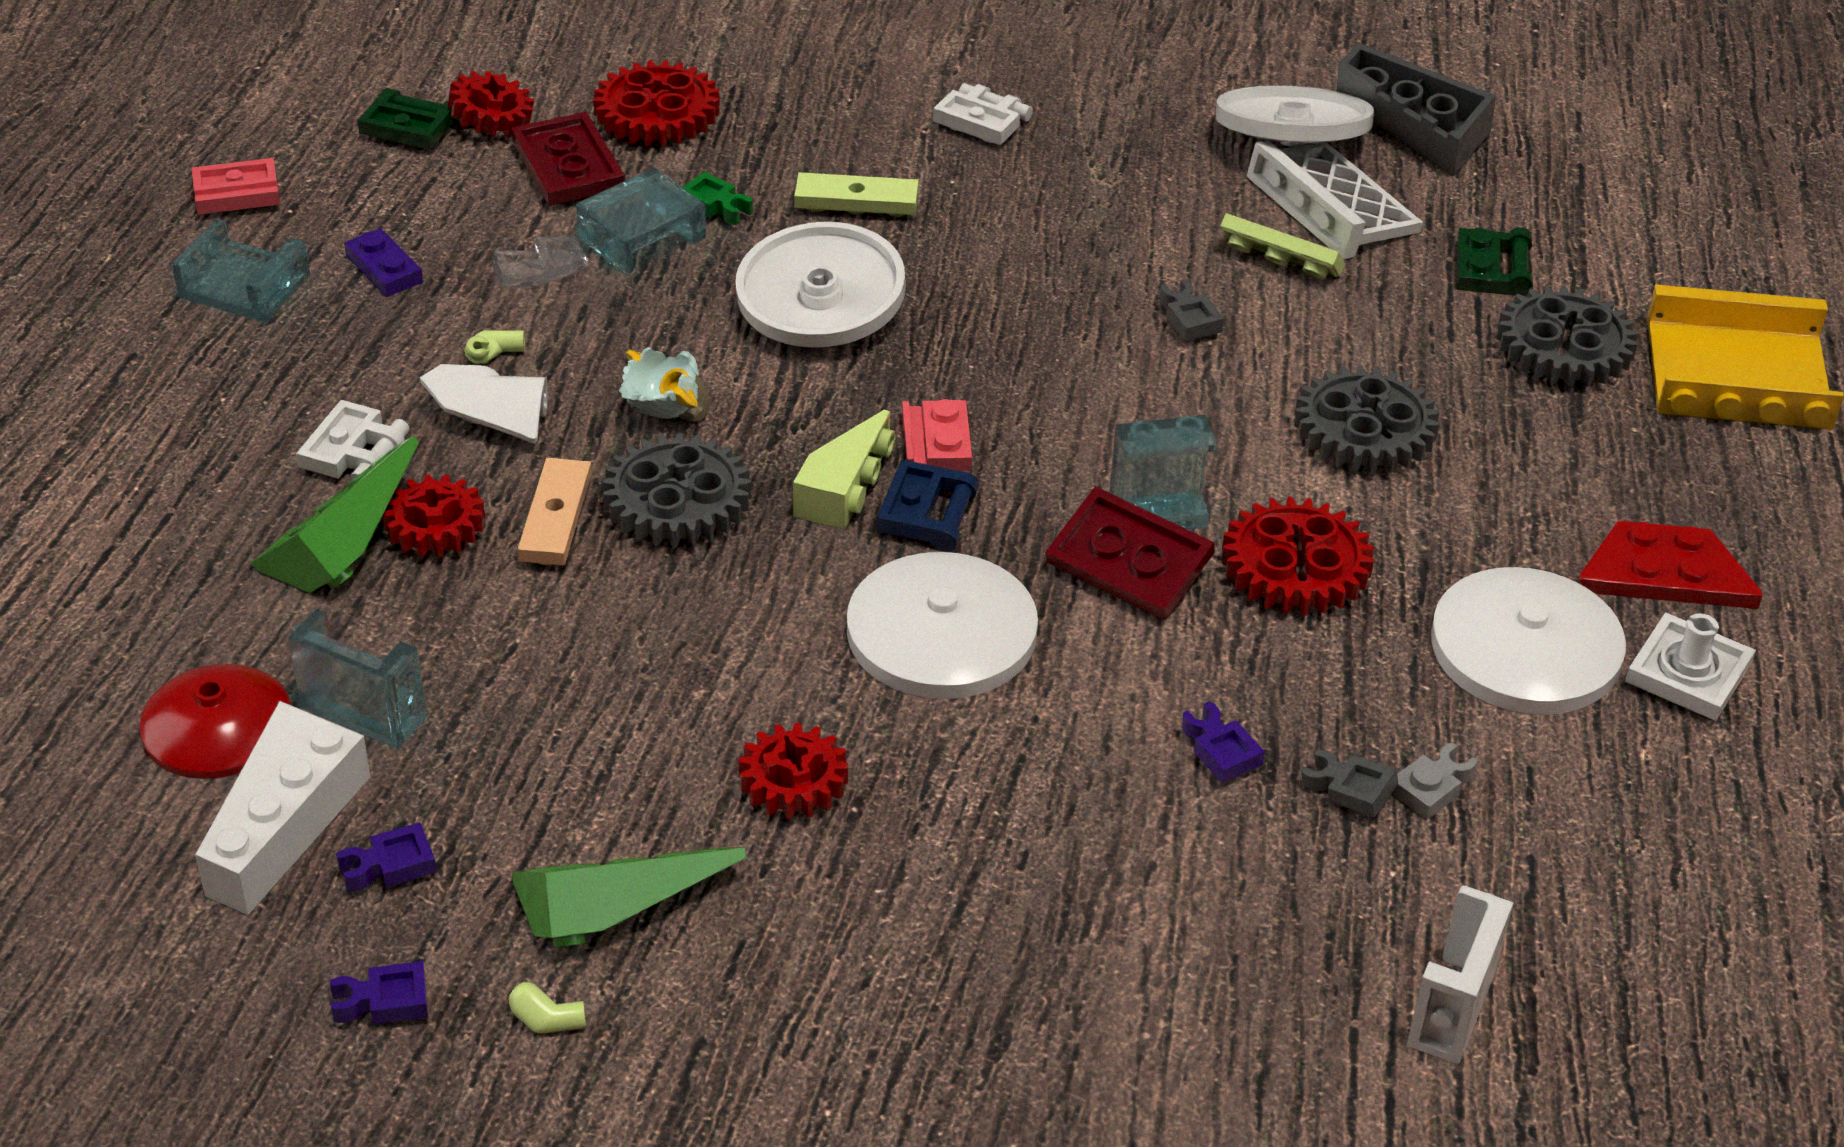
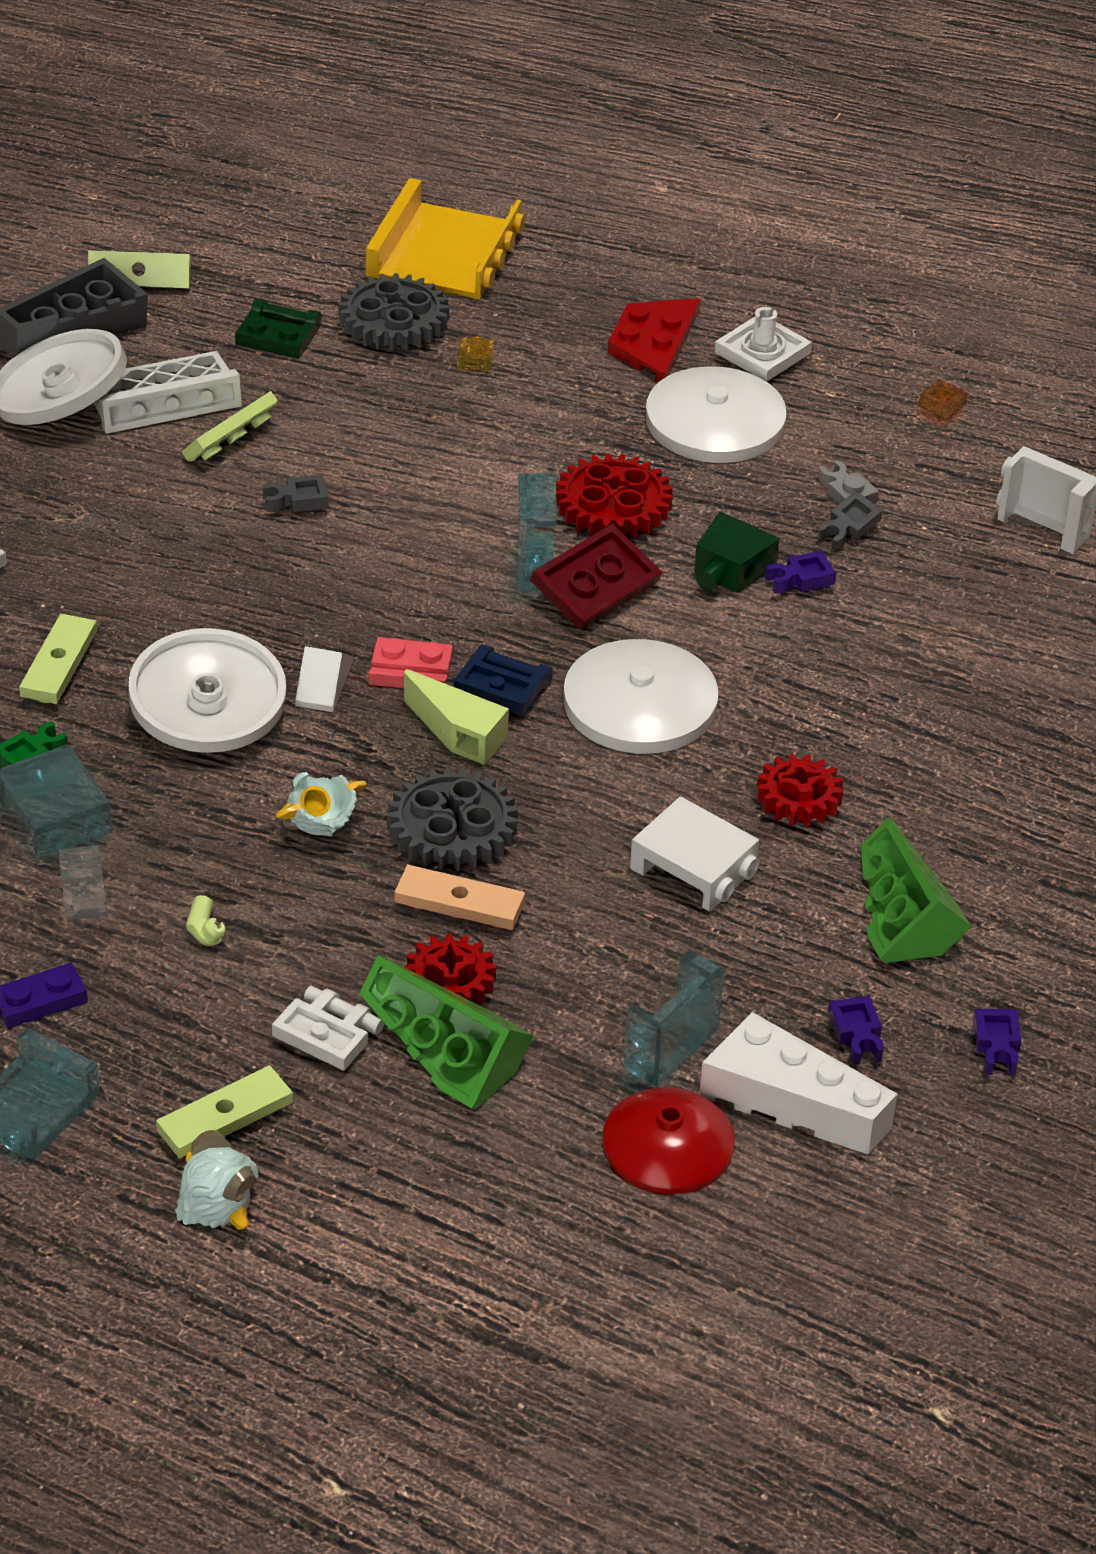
camera: 80 degrees left, 0 degrees up
white panel [420,364,548,444] -> none
yellowish green arm [509,982,586,1034] -> none
dark grey gear [1294,365,1440,474] -> none
none -> yellowish green tile [88,250,191,289]
none -> yellowish green tile [156,1065,293,1159]
none -> light aqua hair [175,1130,258,1230]
none -> white slope [295,646,353,712]
none -> clear yellow plate [457,336,495,371]
none -> white panel [630,796,760,912]
none -> dark green torso [694,512,780,592]
none -> clear orange plate [918,379,968,420]

